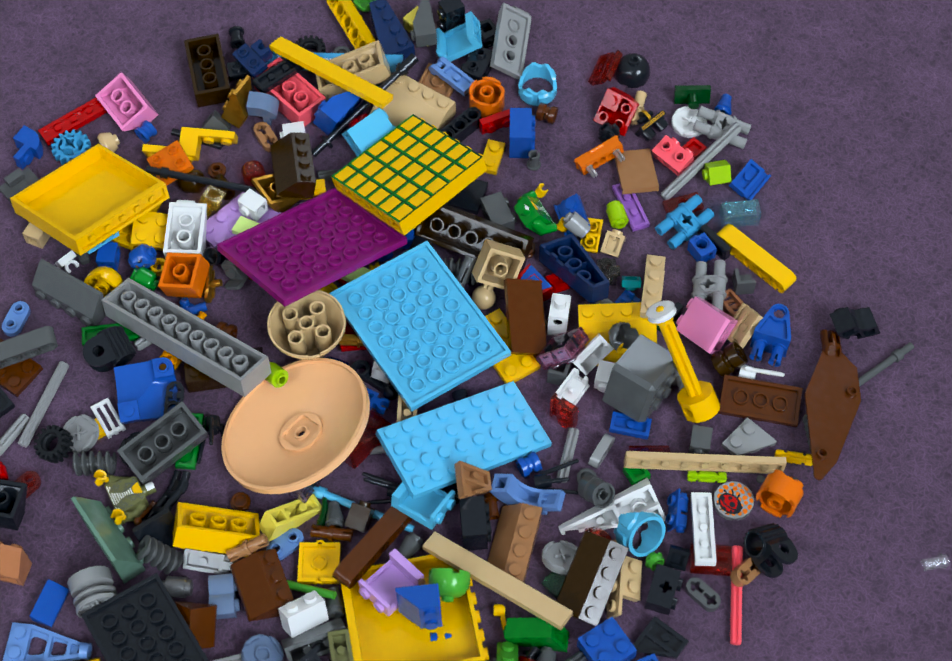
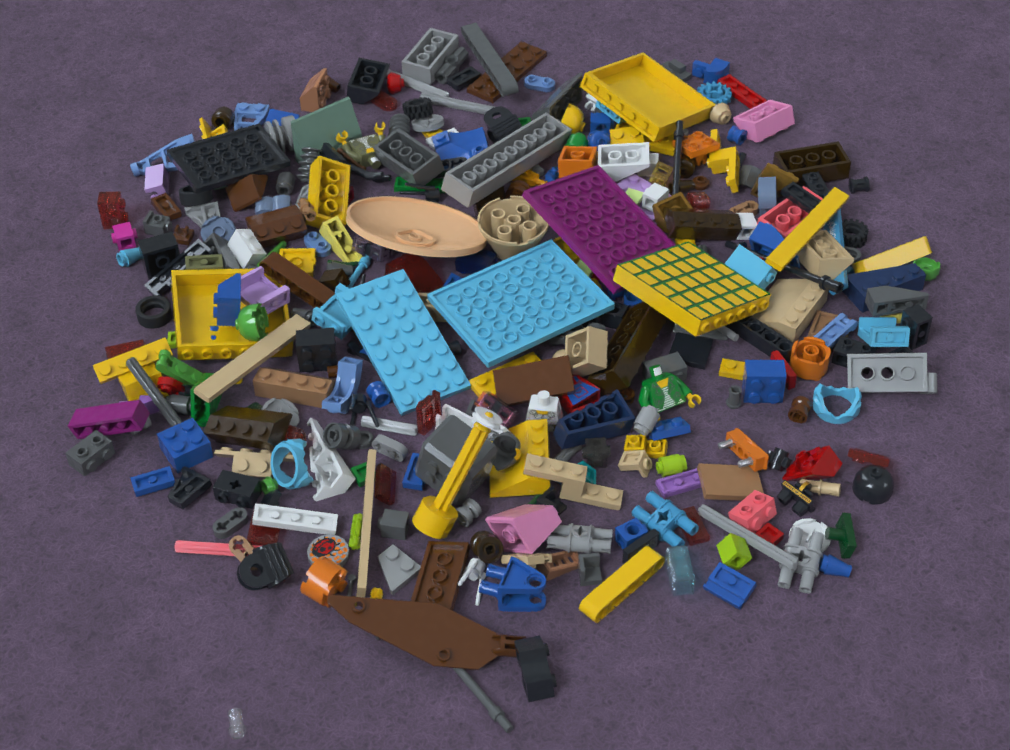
camera: 90 degrees right, 15 degrees down
dark blue plate [232,39,273,78] -> none
lime brick [265,362,288,388] -> none
reddish brown pin [310,524,353,542] -> none
medium nougat wing [454,461,492,499] -> none
blue hinge [665,488,689,533] -> none

